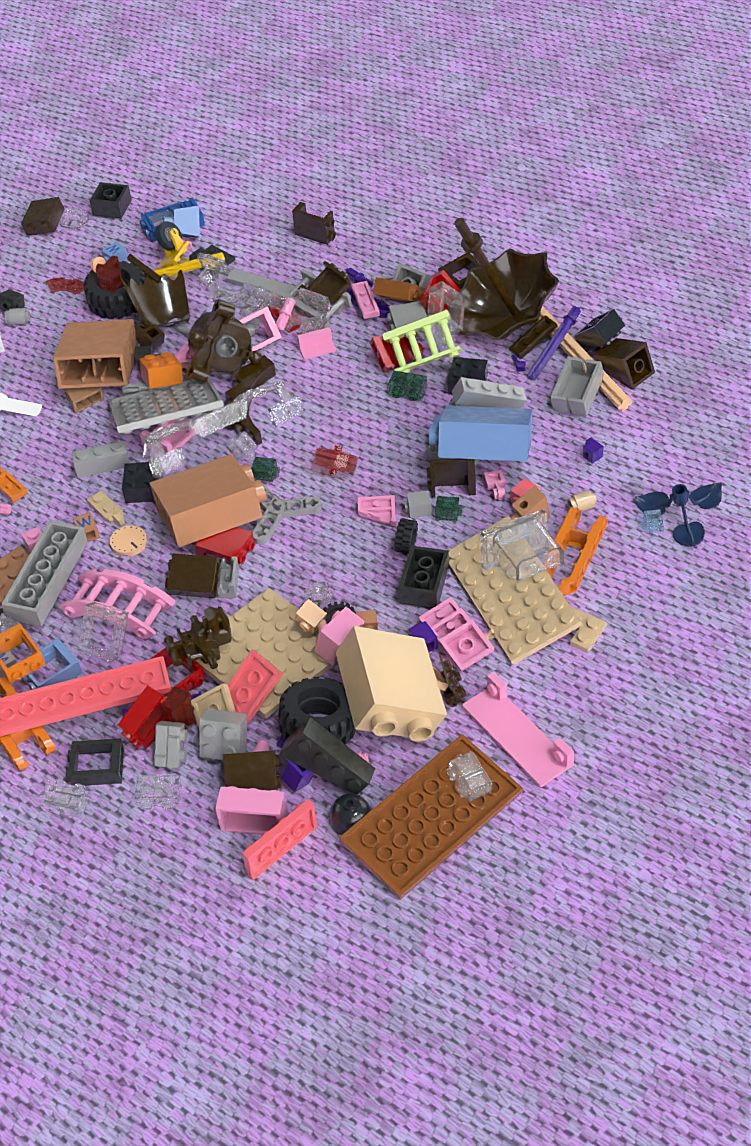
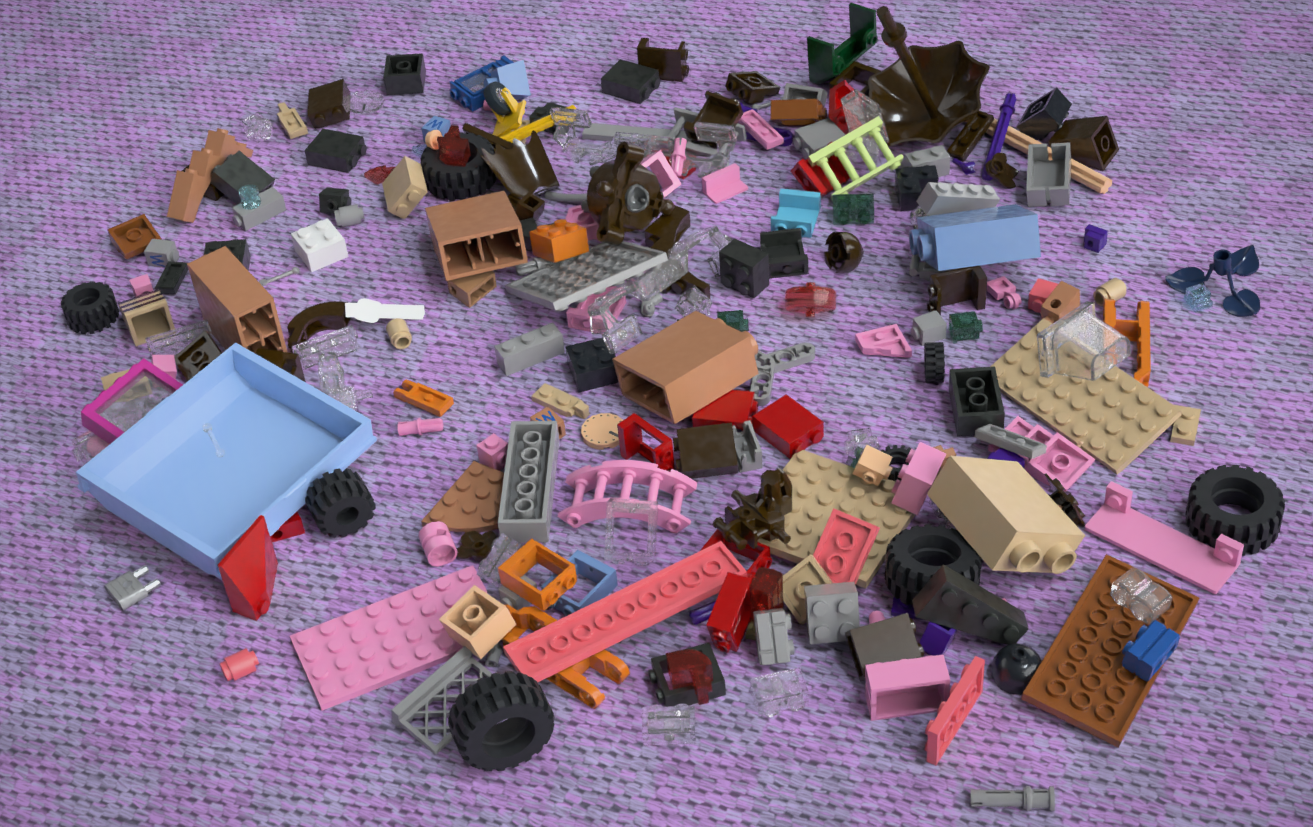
camera: 15 degrees left, 5 degrees down
none -> tan hinge [277,102,308,139]
none -> pearl dark grey brick [305,129,367,173]
none -> tan brick [382,156,428,219]
none -> tan brick [386,318,412,349]
none -> pearl dark grey brick [601,59,660,104]
none -> red panel [617,413,675,472]
none -> light grey arm [641,293,663,317]
none -> clear red brick [666,649,713,705]
none -> pearl dark grey brick [719,238,769,298]
none -> dark brown plate [725,71,780,104]
none -> red brick [752,394,824,459]
none -> pearl dark grey panel [760,228,809,279]
none -> medium azure panel [771,189,821,238]
none -> dark green windscreen [807,3,878,85]
none -> dark brown cylinder [824,232,864,273]
none -> light grey slope [900,145,950,177]
none -> light grey pin [970,786,1055,811]
none -> light grey tile [975,424,1047,459]
none -> dark brown plate [985,153,1019,189]
none -> blue brick [1122,620,1180,682]
none -> black tyre [1185,465,1285,556]

